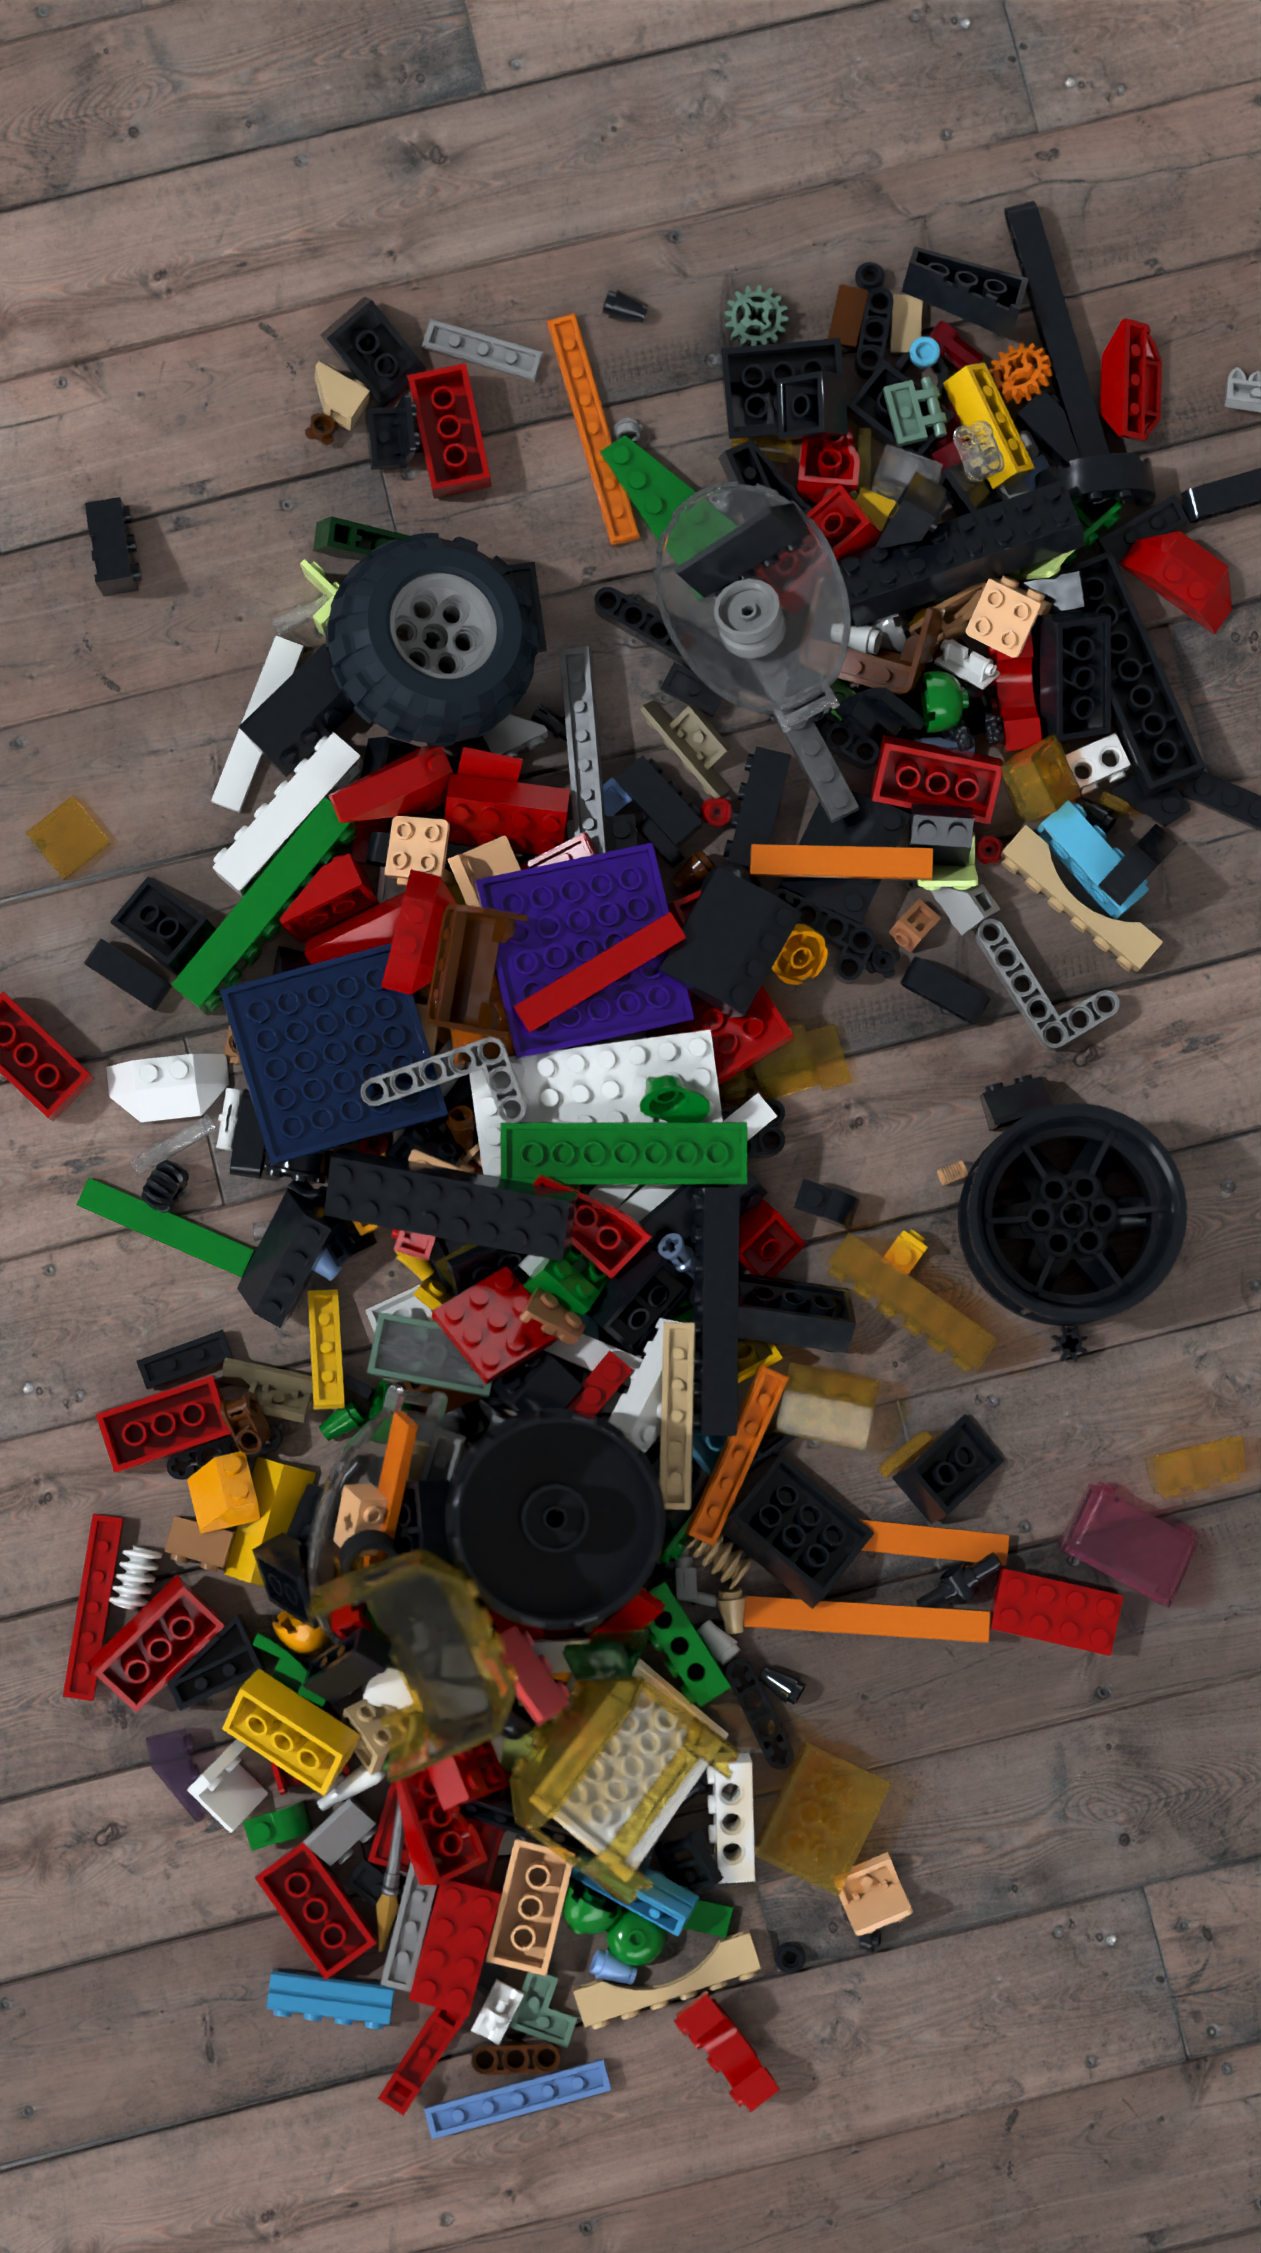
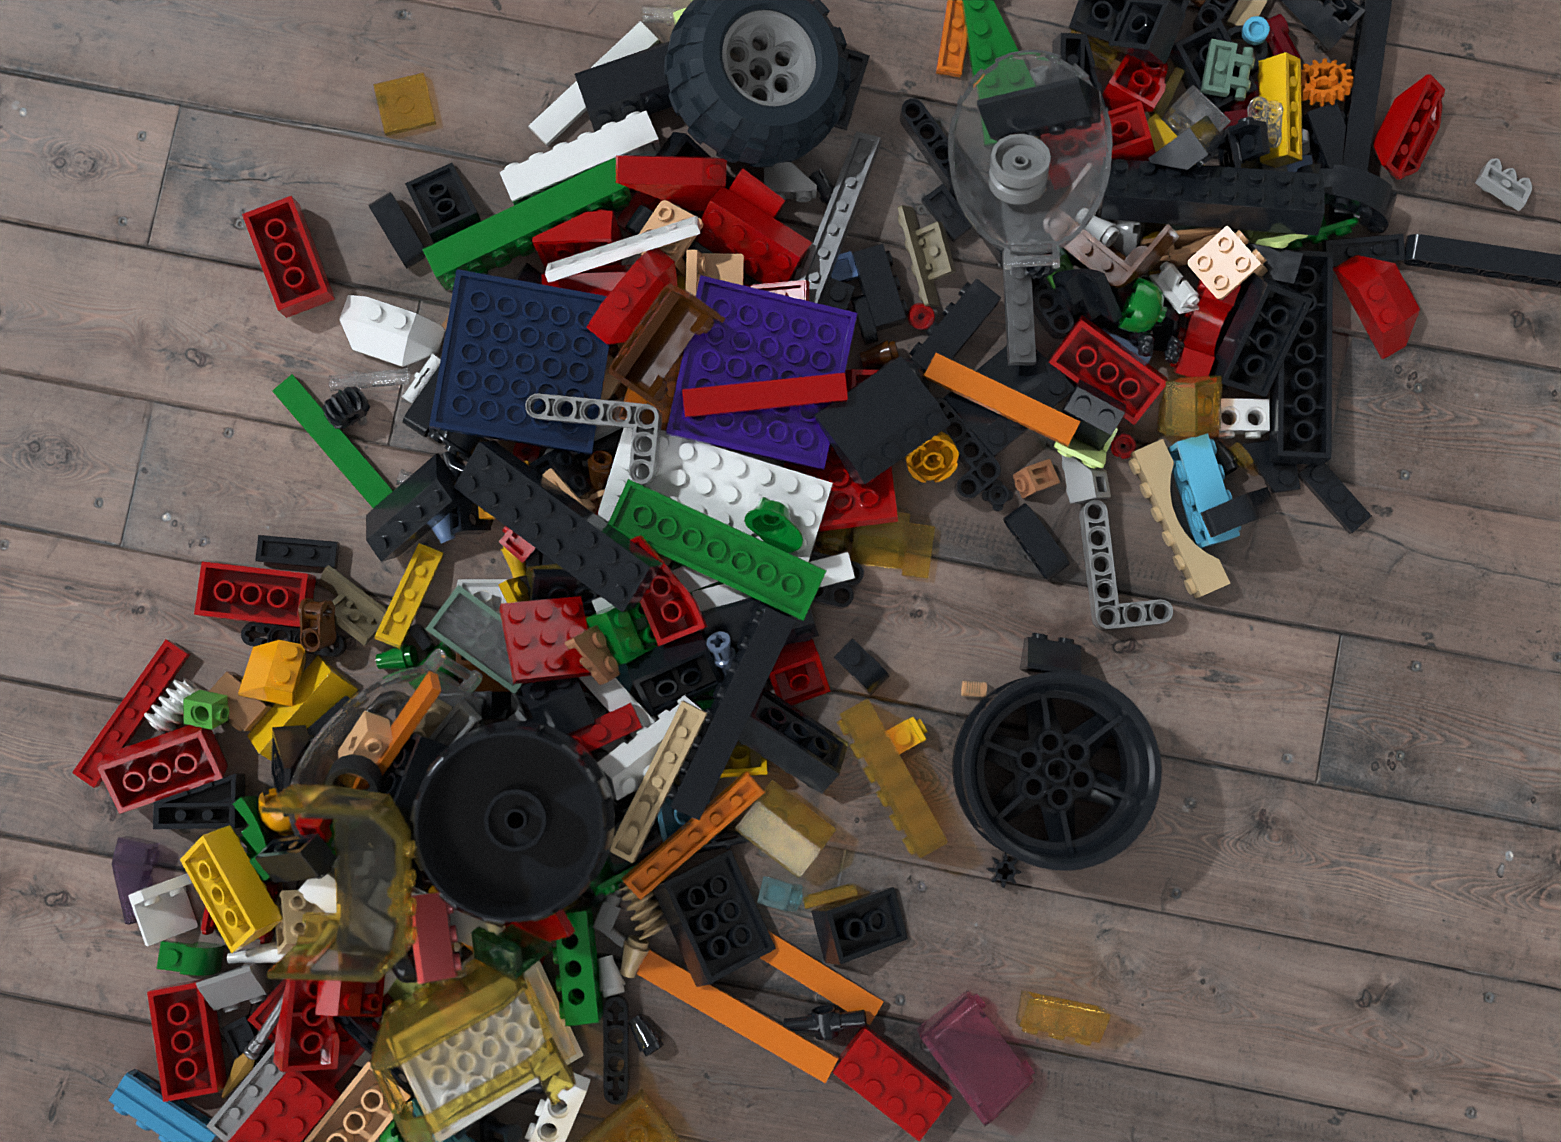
camera: 25 degrees right, 0 degrees up
none -> bright green brick [183,690,229,730]
none -> white tile [545,216,701,283]
none -> clear light blue bracket [757,876,803,911]
none -> black bracket [1229,117,1270,161]

